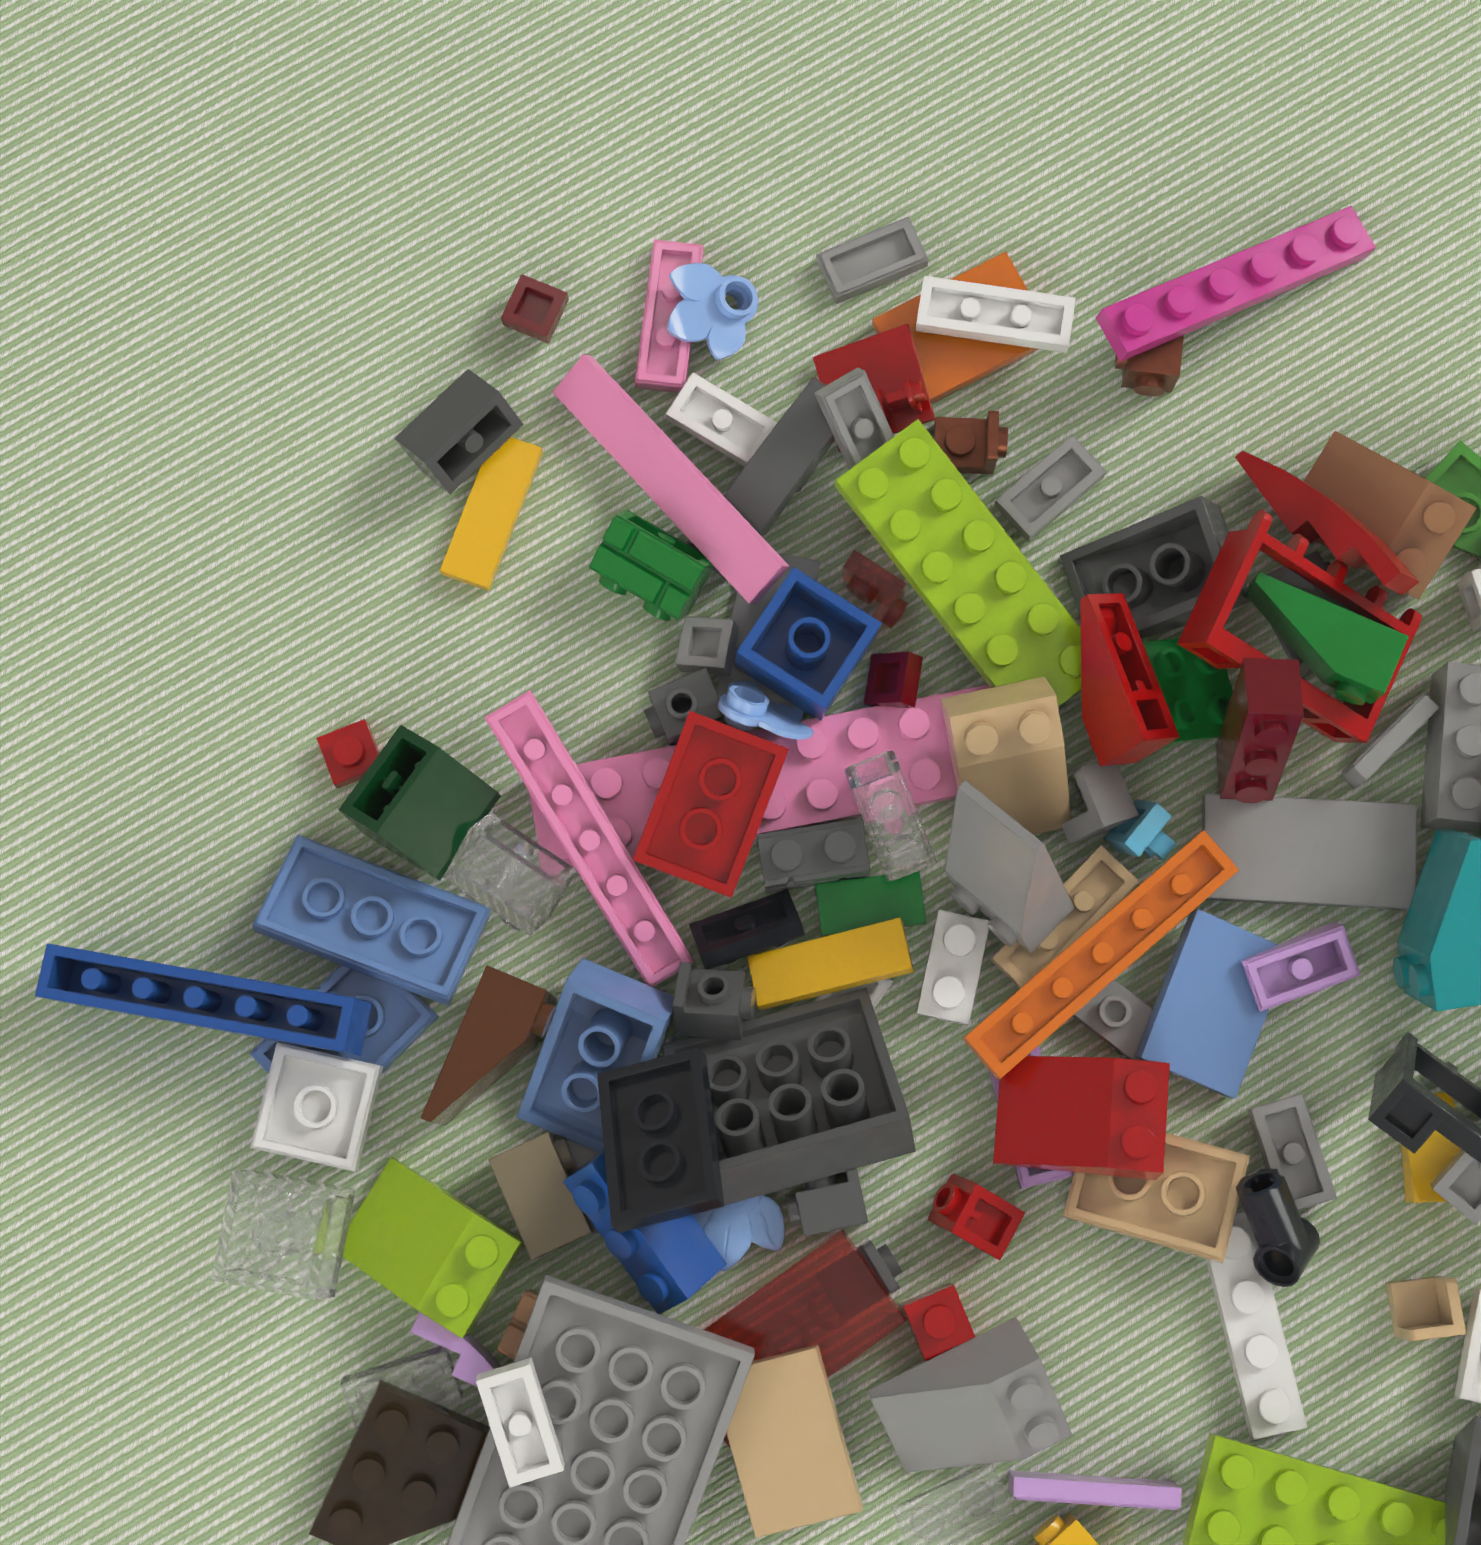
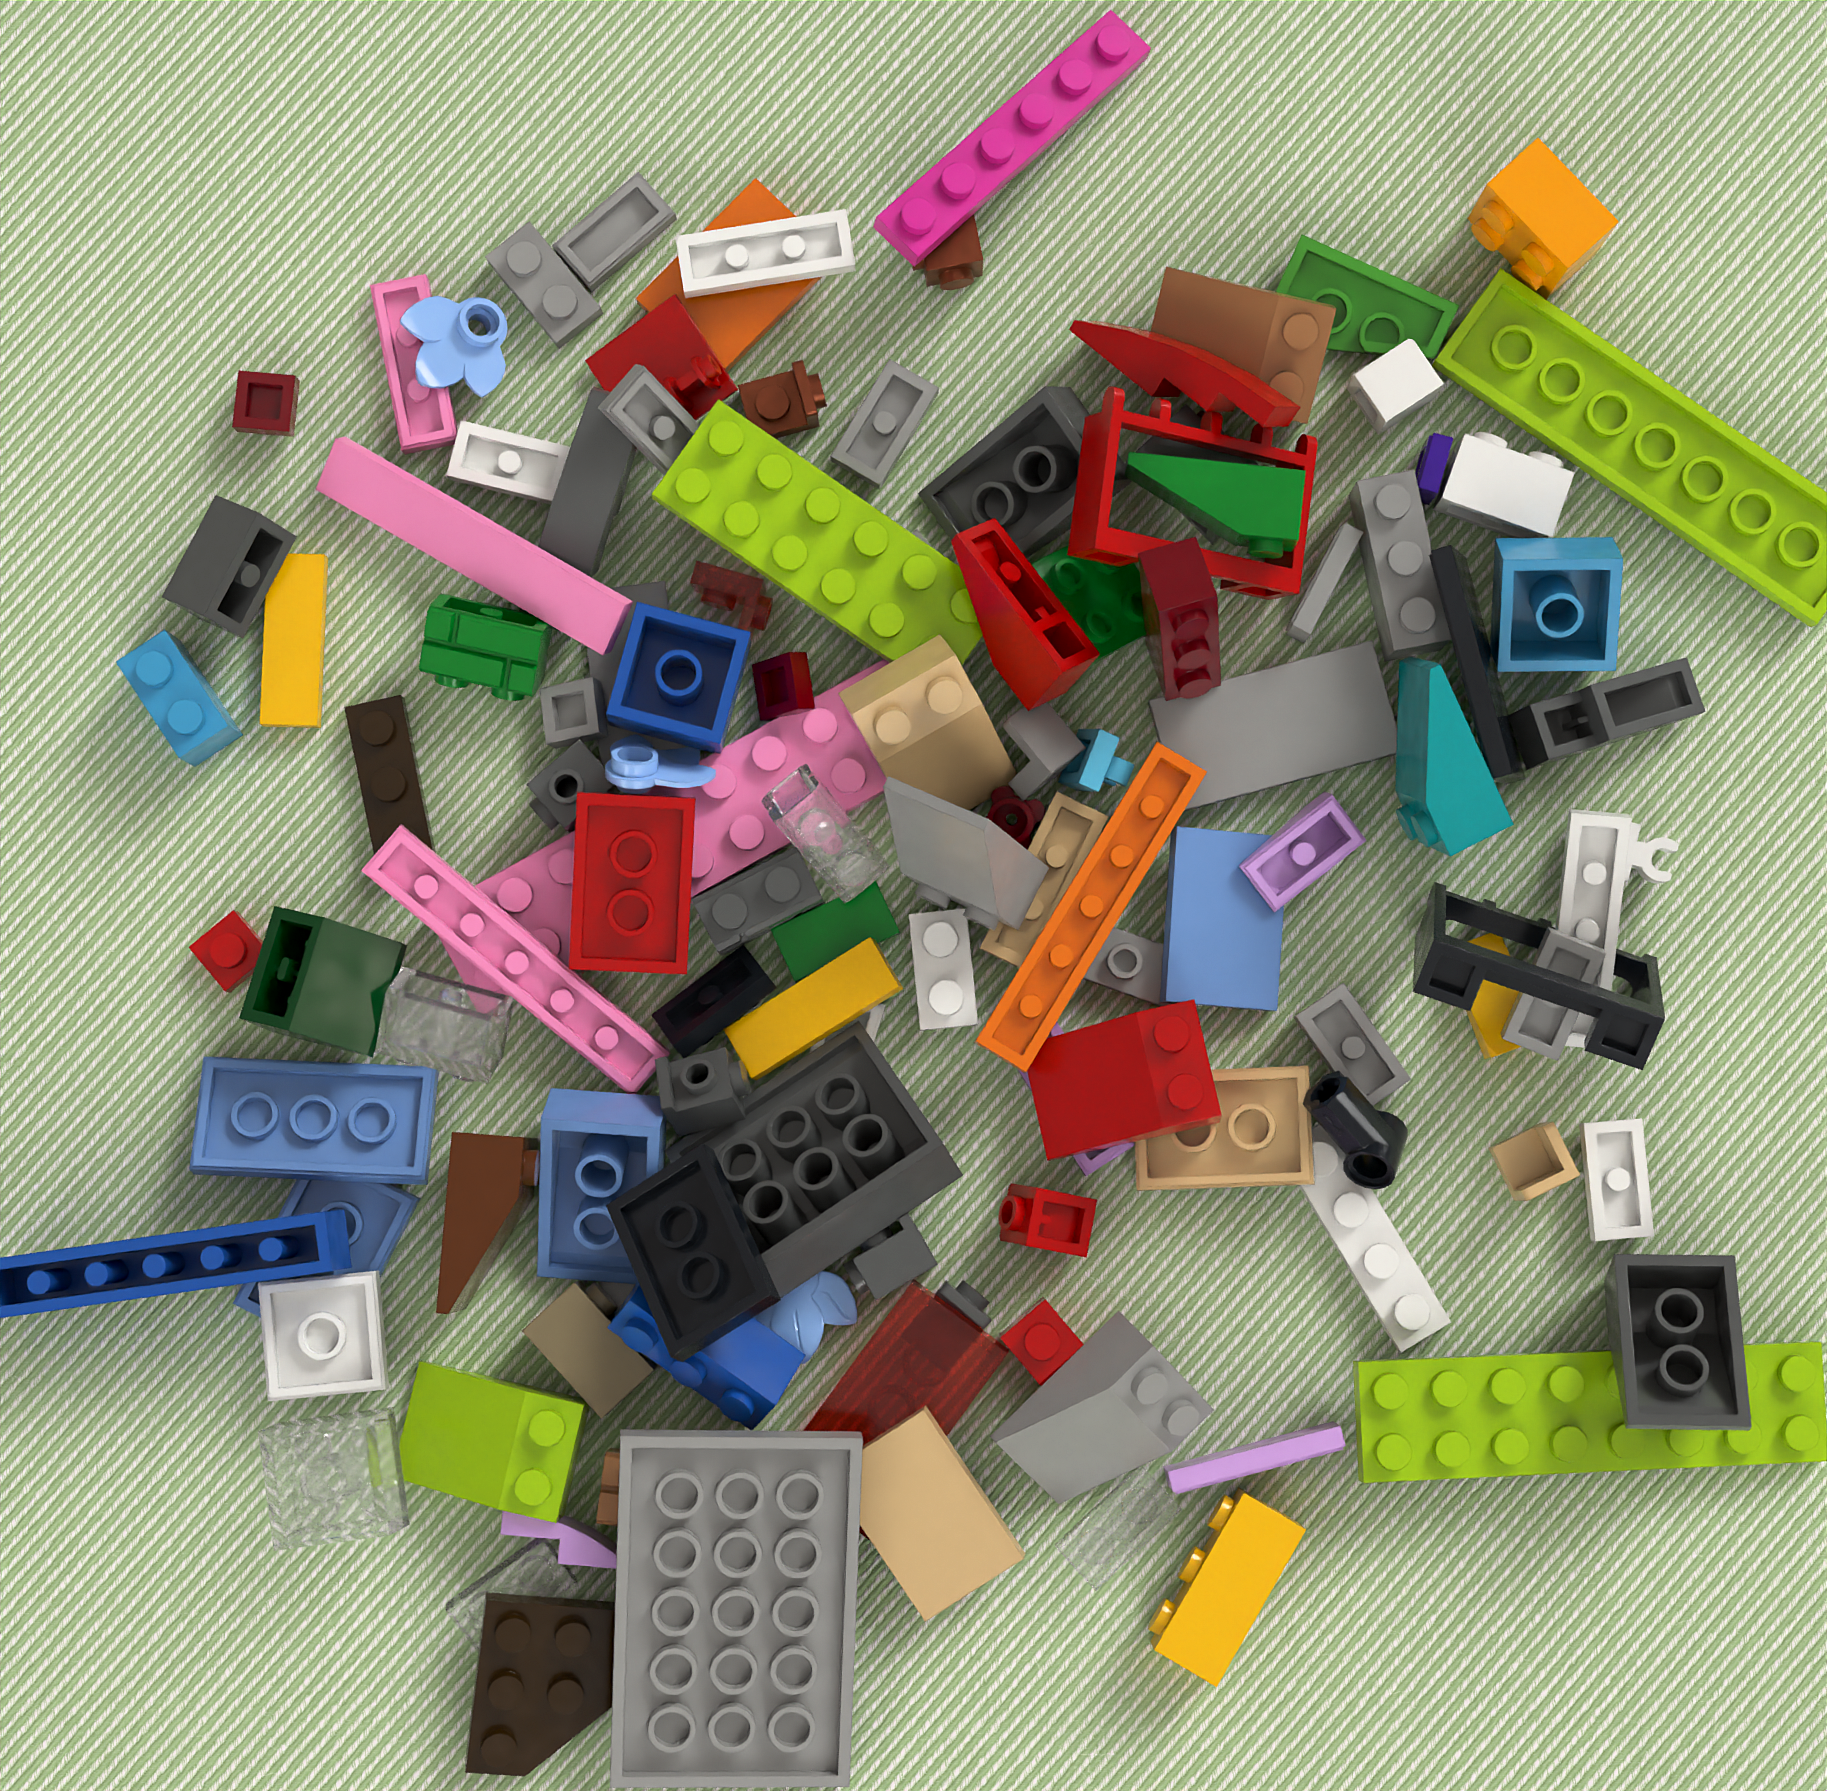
camera: 20 degrees left, 5 degrees up
white plate [476,1358,565,1488] -> none
none -> dark azure brick [116,629,243,767]
none -> dark brown plate [344,695,436,855]
none -> light grey plate [485,221,603,349]
none -> dark red plate [985,786,1045,850]

